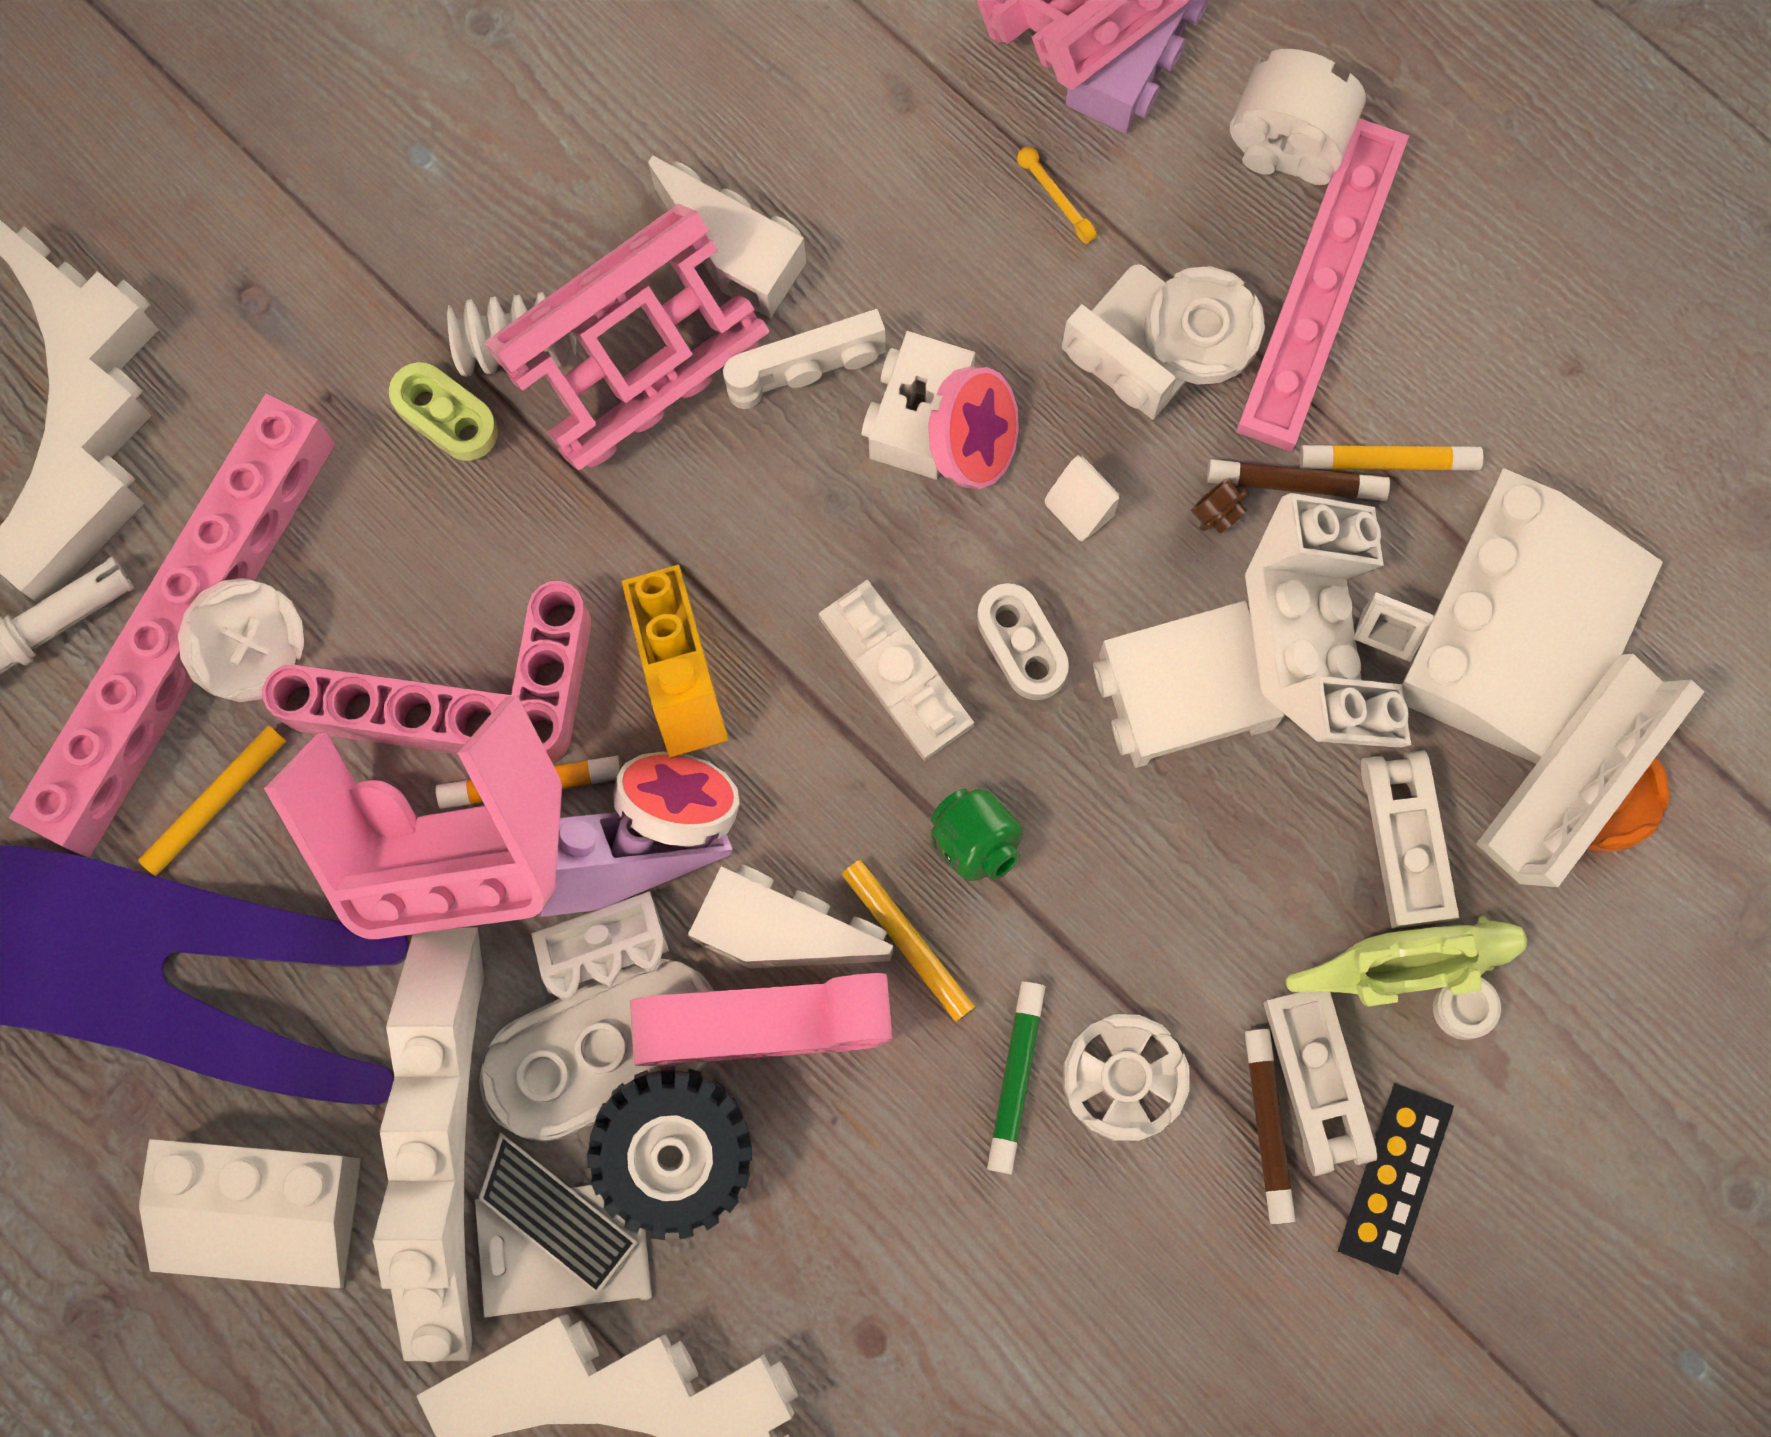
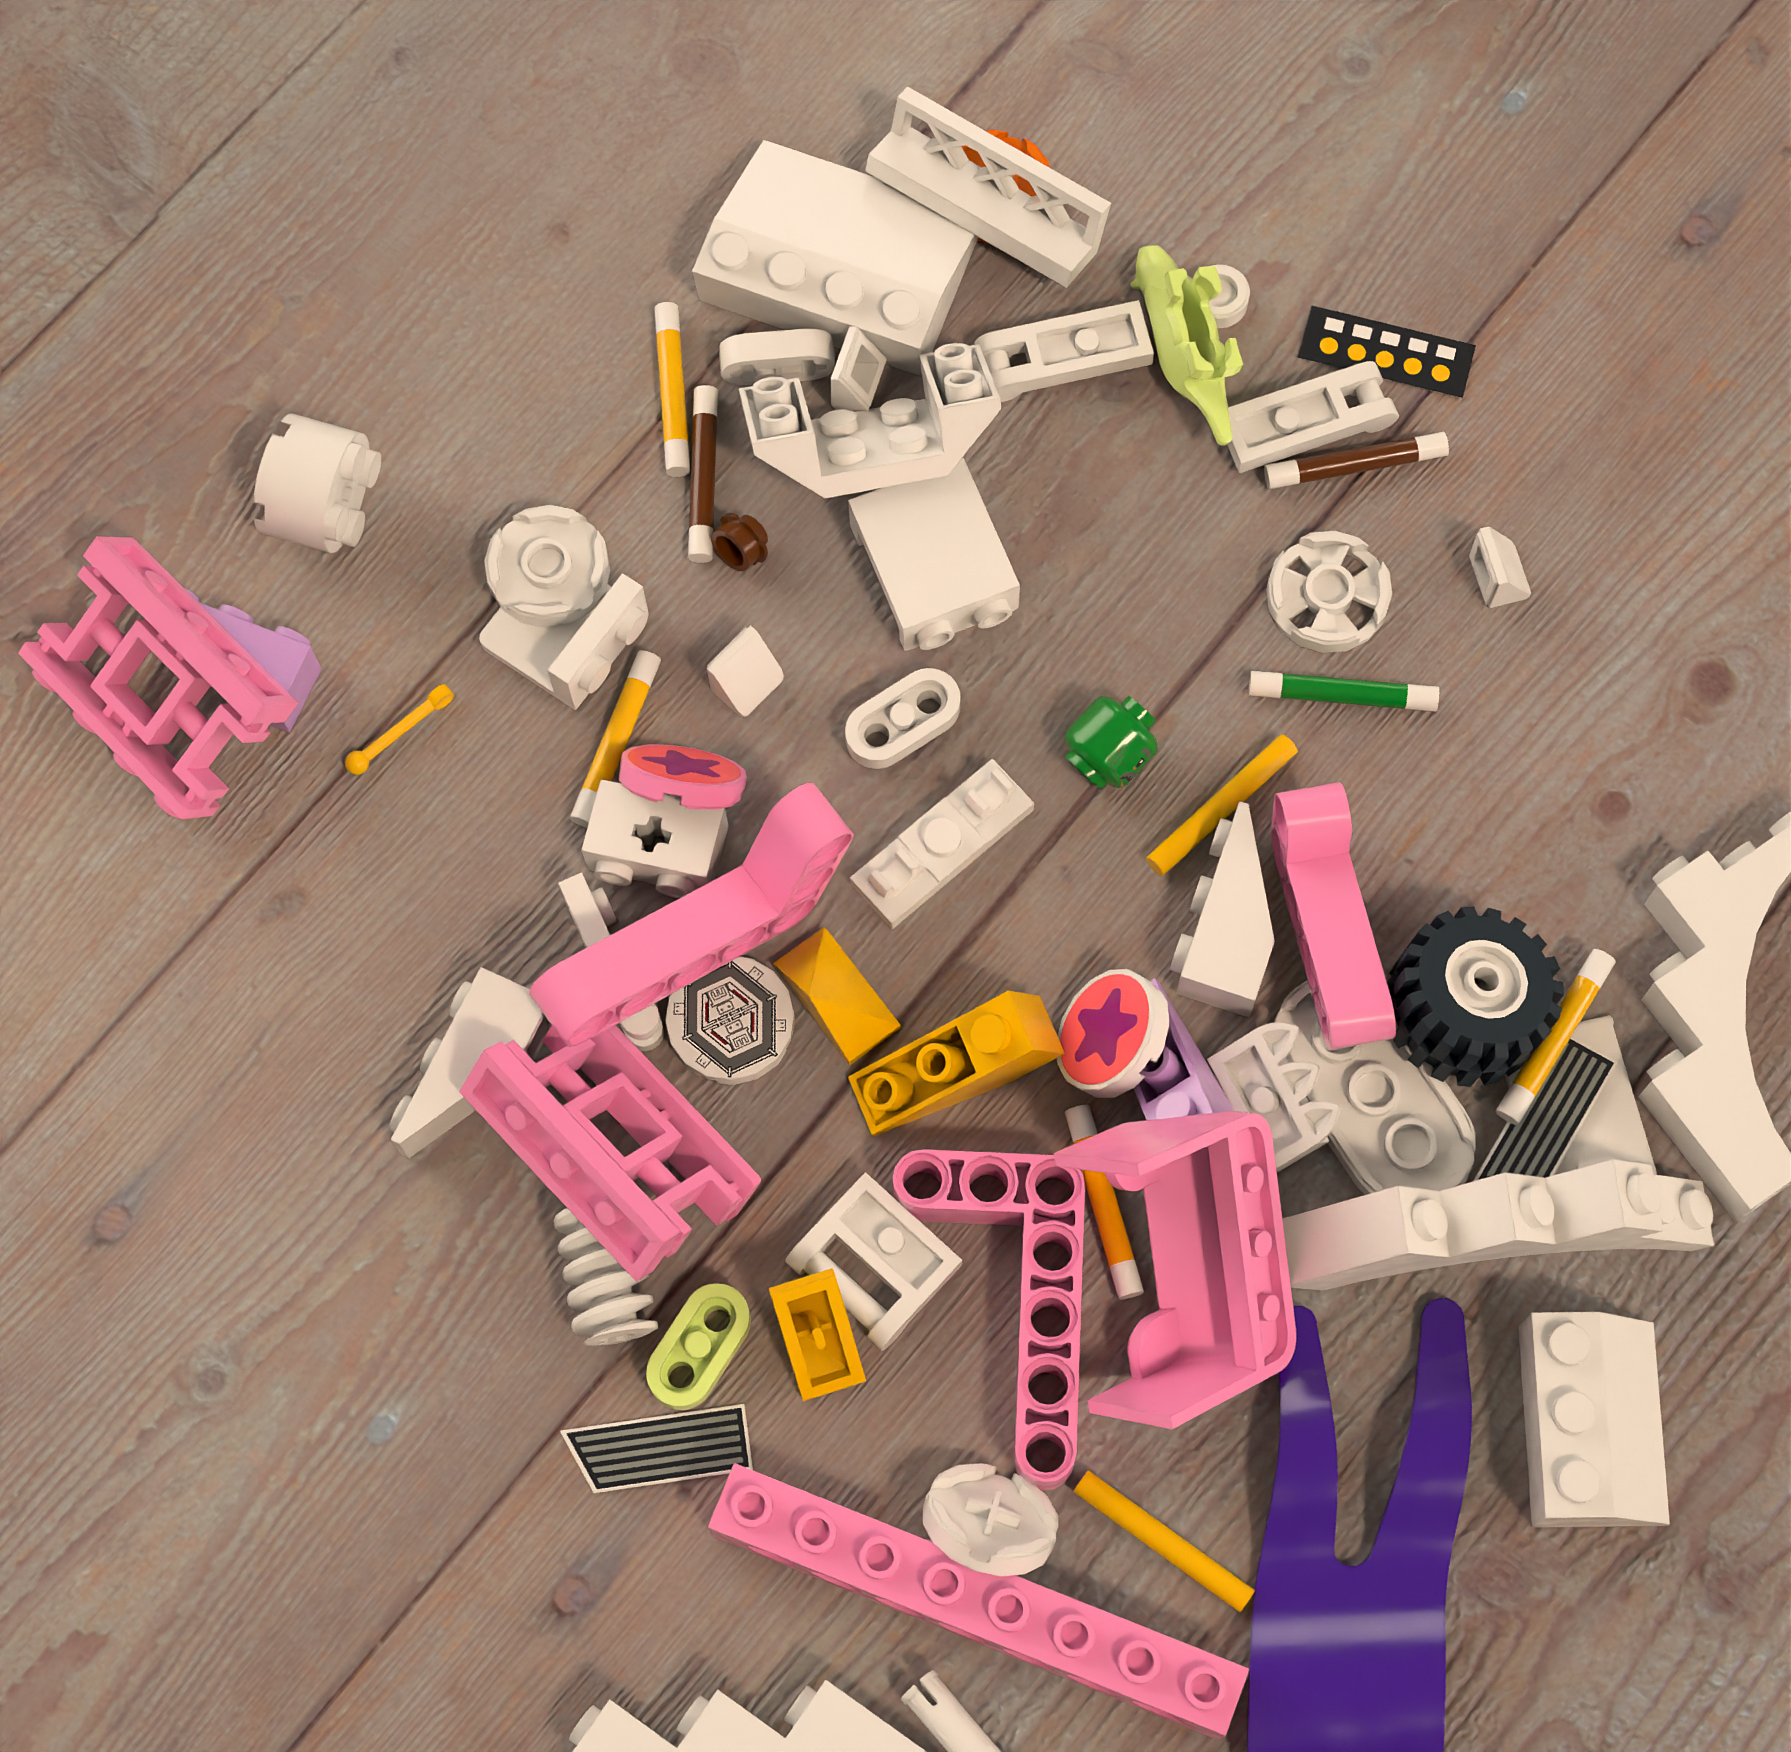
camera: 95 degrees left, 5 degrees down
bright pink plate [1236,118,1409,453] -> none
none -> bright pink beam [529,782,854,1047]
none -> sticker [560,1404,753,1493]
none -> yellow bar [570,650,661,828]
none -> tile [665,957,795,1085]
none -> white beam [719,329,836,385]
none -> yellow slope [769,1268,866,1401]
none -> yellow slope [773,927,901,1066]
none -> white plate [785,1172,962,1351]
none -> white slope [1469,526,1531,608]
none -> yellow bar [1495,949,1616,1125]

